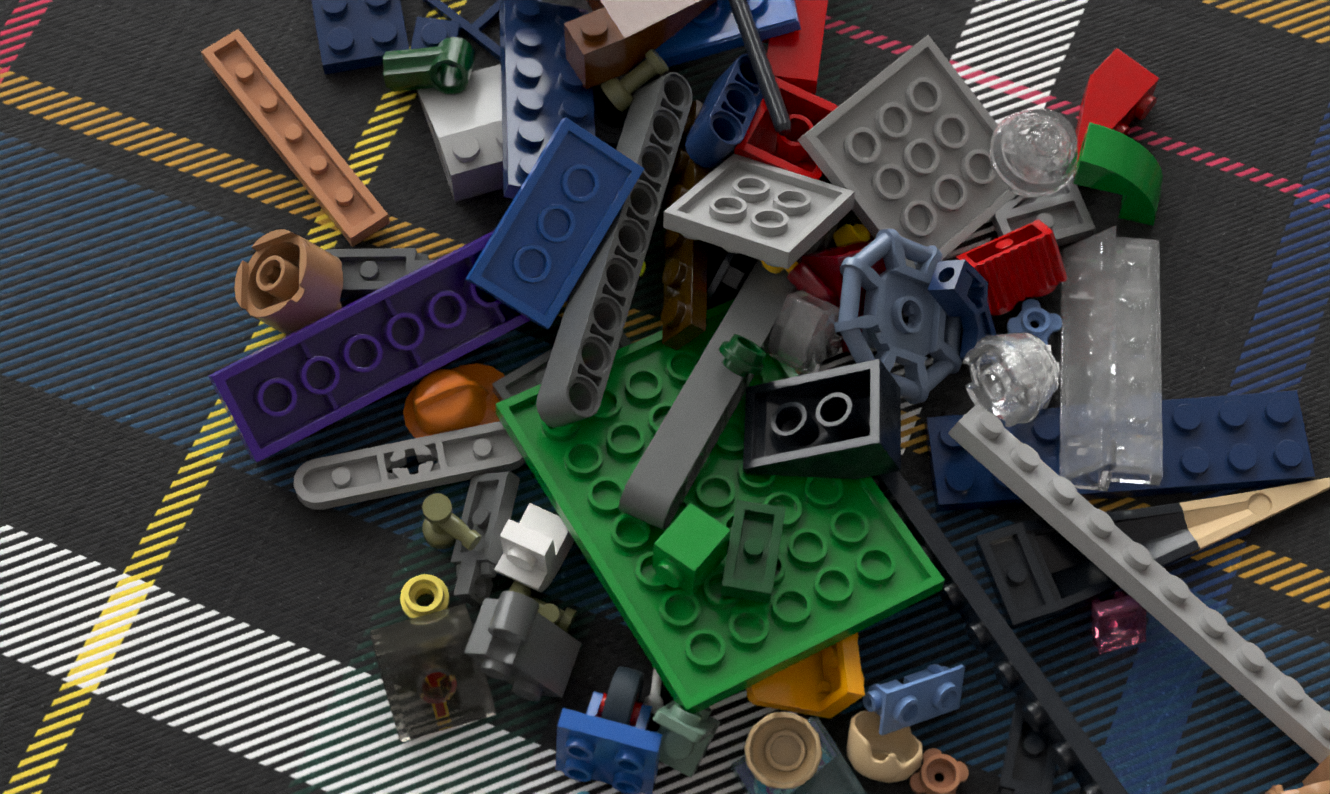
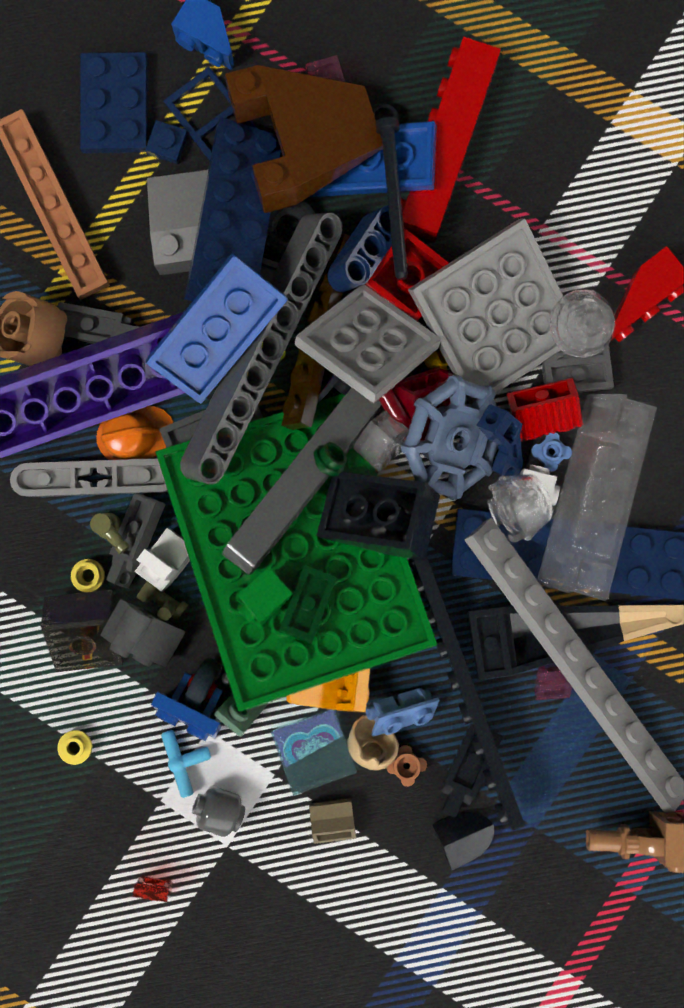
camera: 15 degrees right, 20 degrees up
dark green piece [383,37,475,94] -> none
olive piece [600,48,669,112] -> none
tan hair [744,712,822,789] -> none
green brick [1073,122,1163,226] -> none

